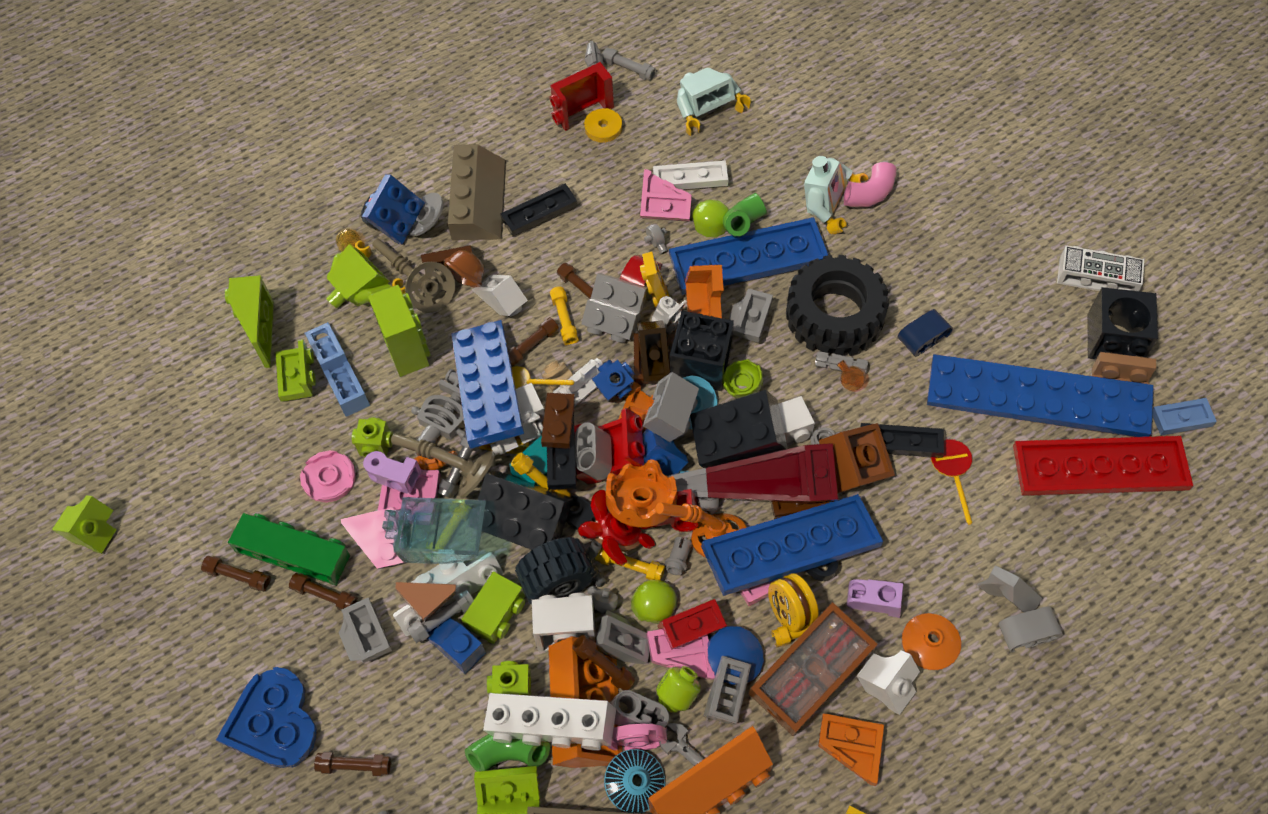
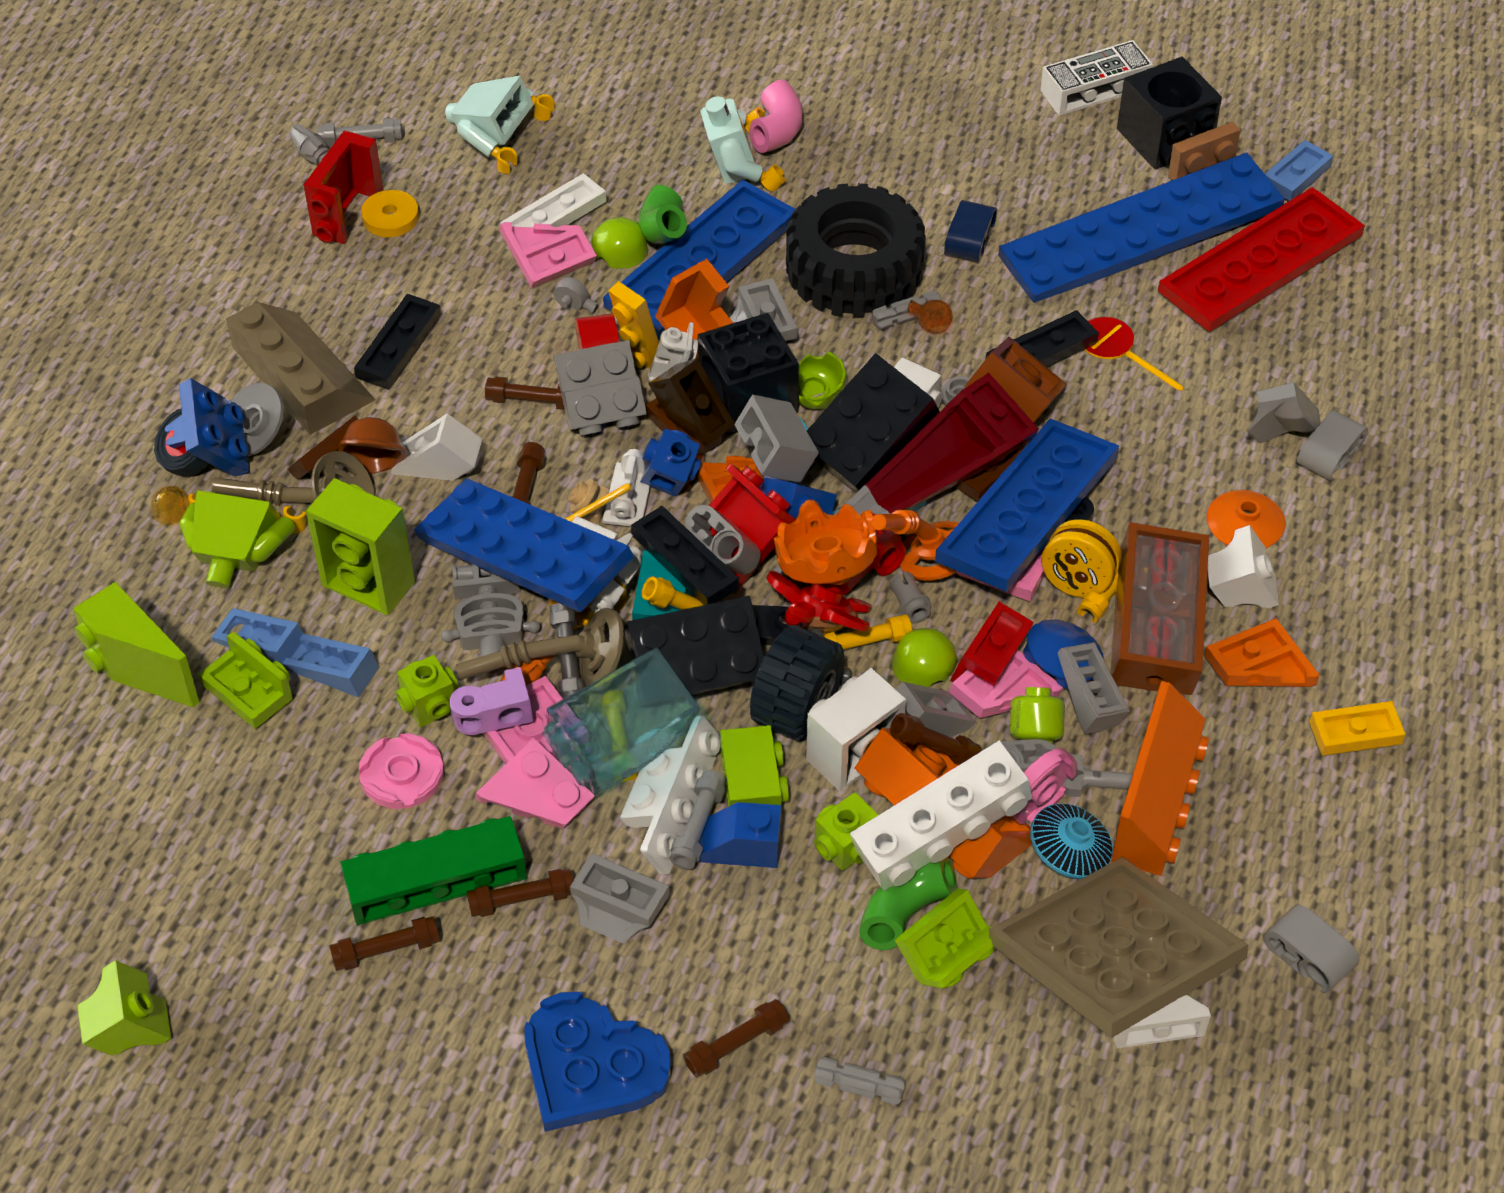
camera: 40 degrees left, 10 degrees down
nougat slope [395,582,456,622] -> none
reddish brown plate [541,393,575,449] -> none
yellow bar [550,286,579,345] -> none
lavender leg [846,579,903,618] -> none

